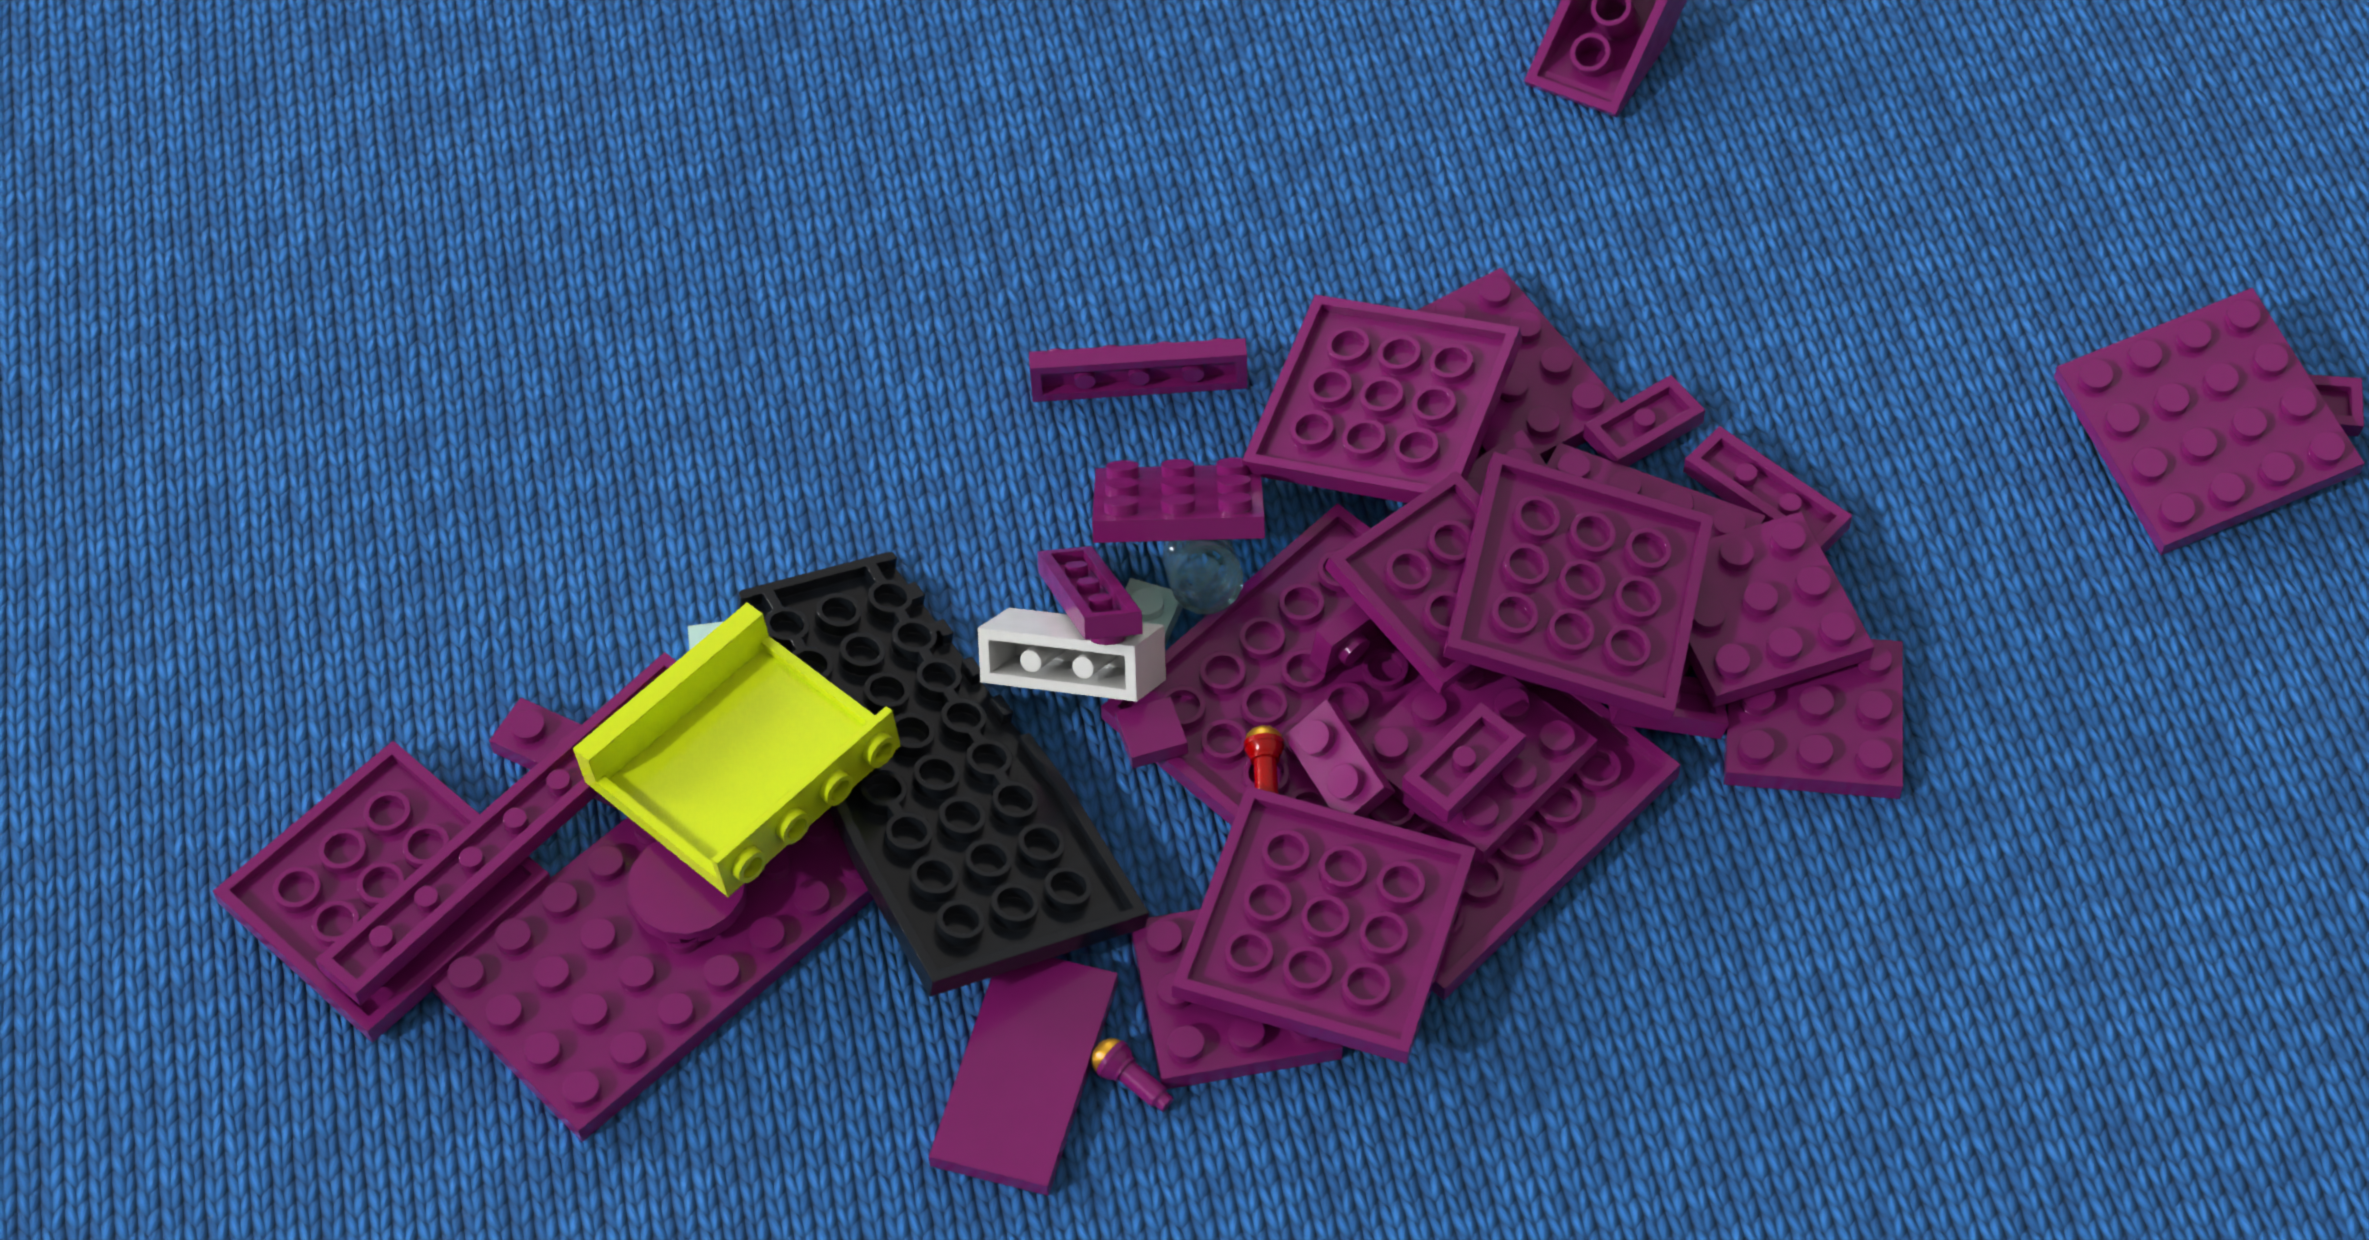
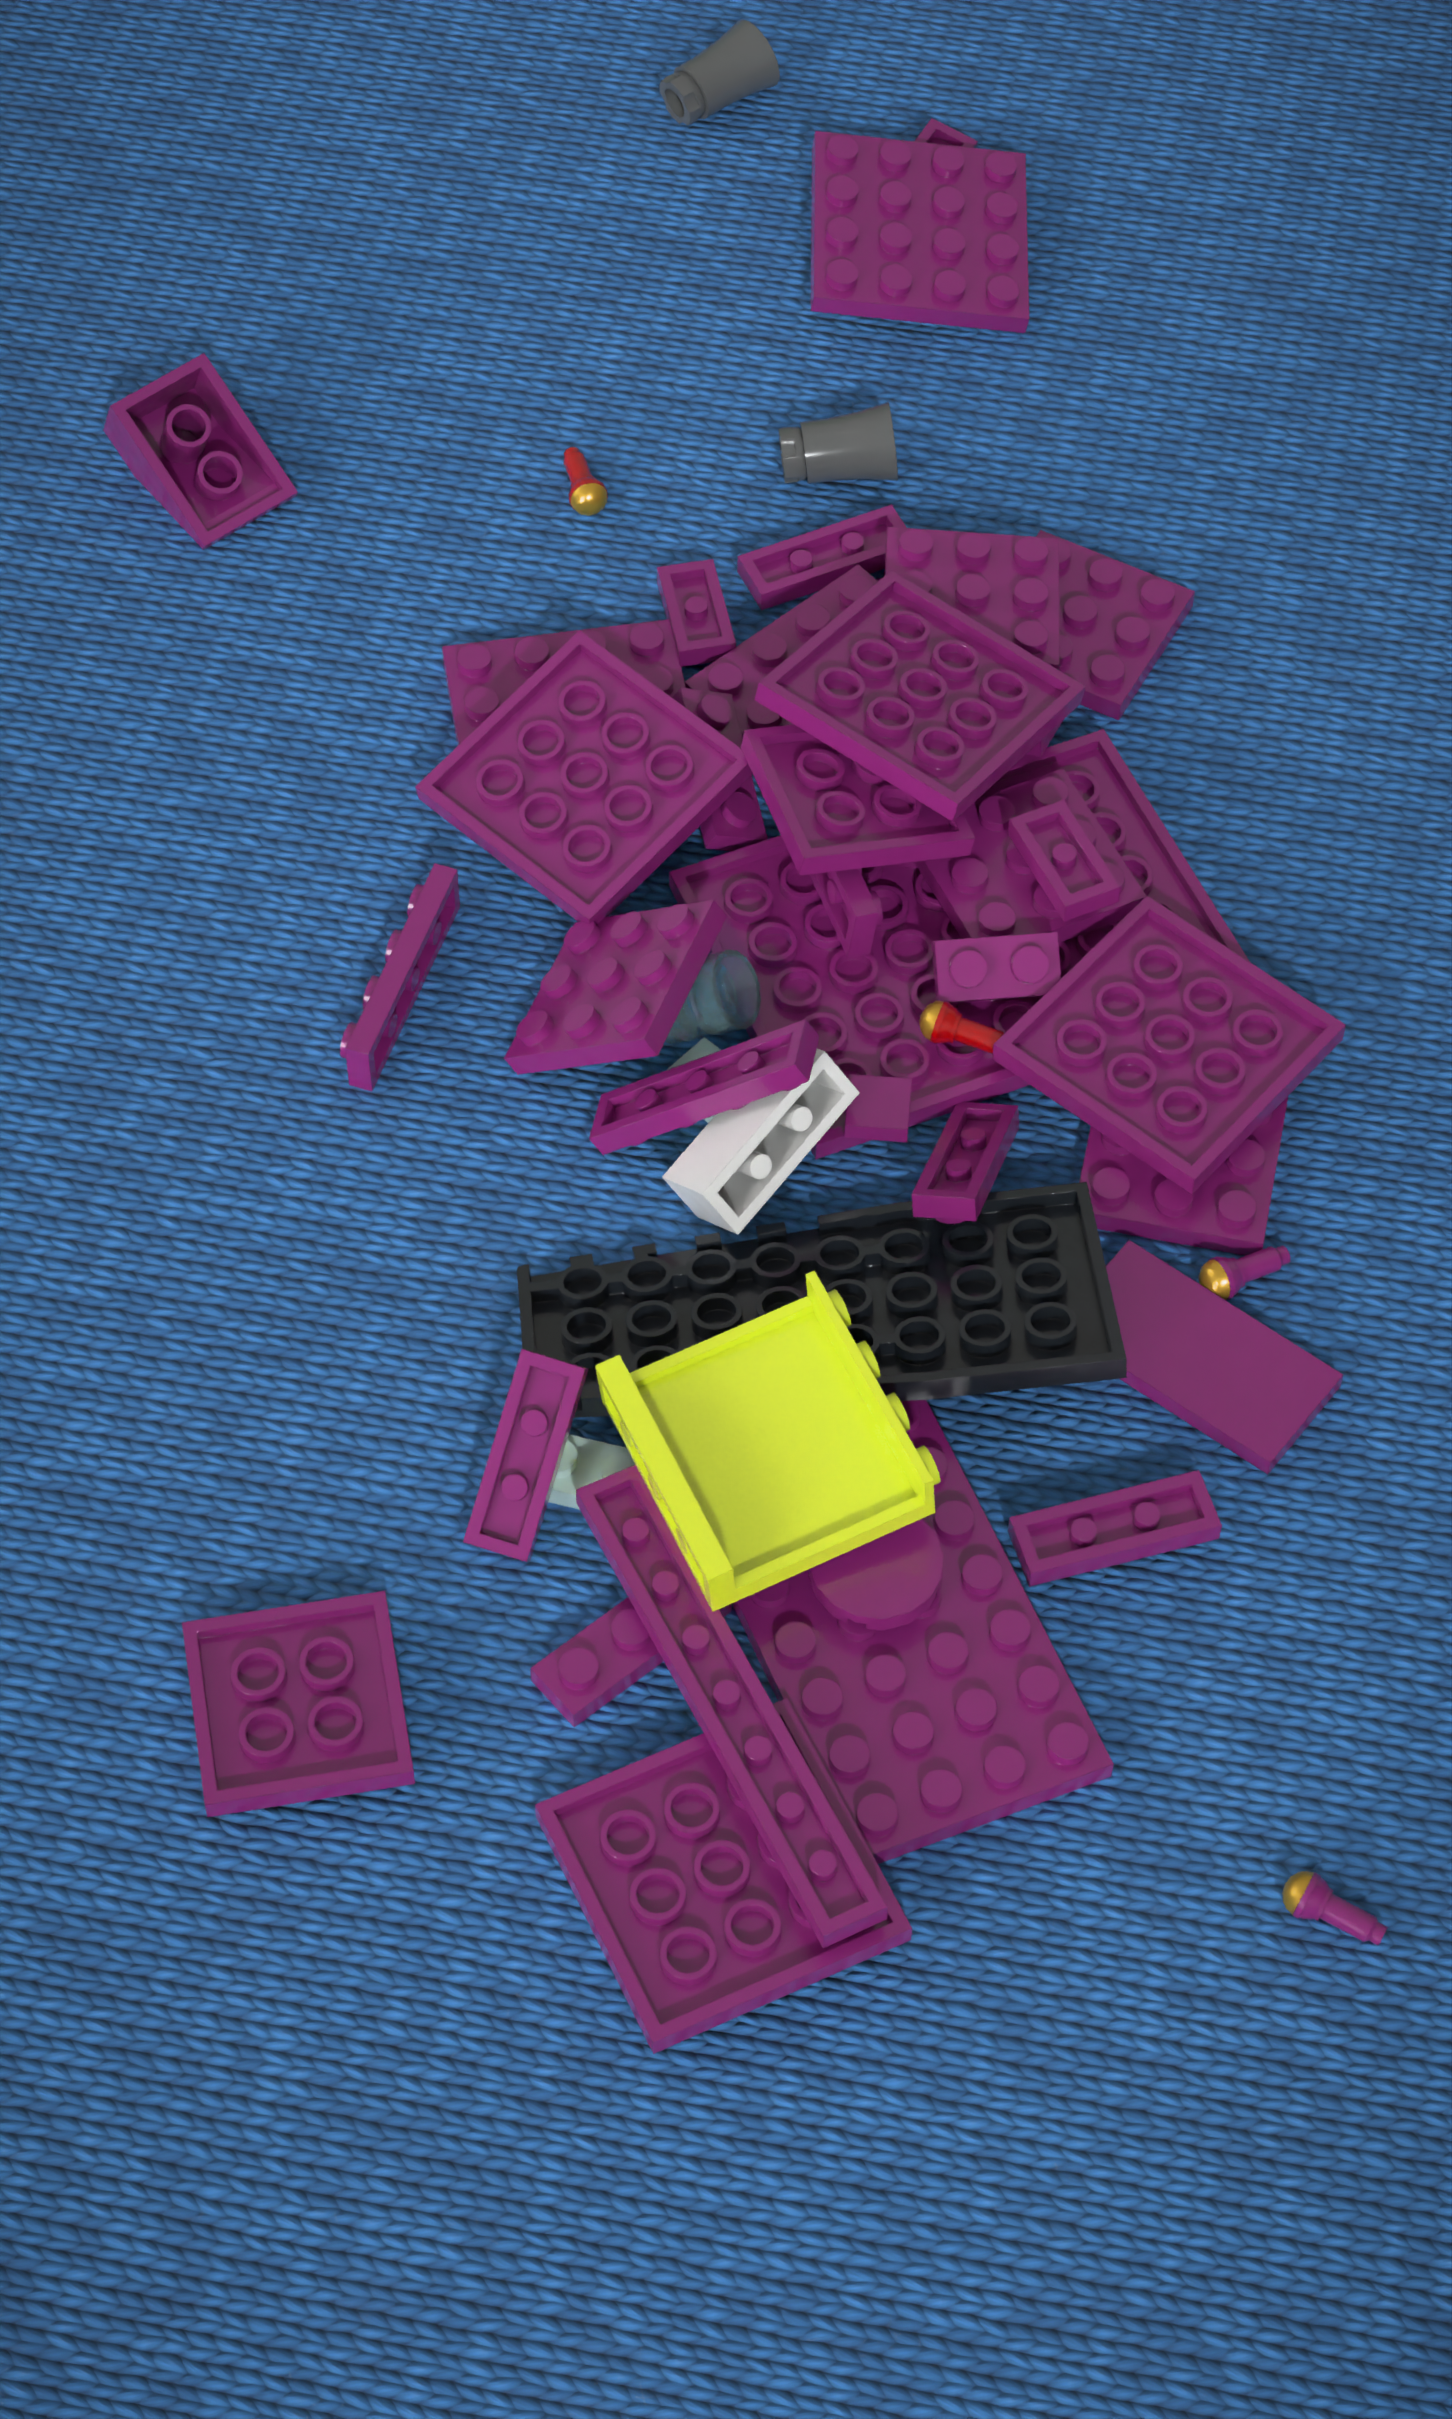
camera: 70 degrees left, 0 degrees up
none -> magenta plate [182,1591,415,1817]
none -> magenta plate [463,1349,588,1562]
none -> piece [564,447,608,516]
none -> dark grey plant [659,20,780,125]
none -> dark grey plant [778,402,898,484]
none -> magenta plate [912,1102,1019,1224]
none -> magenta plate [1008,1470,1222,1587]

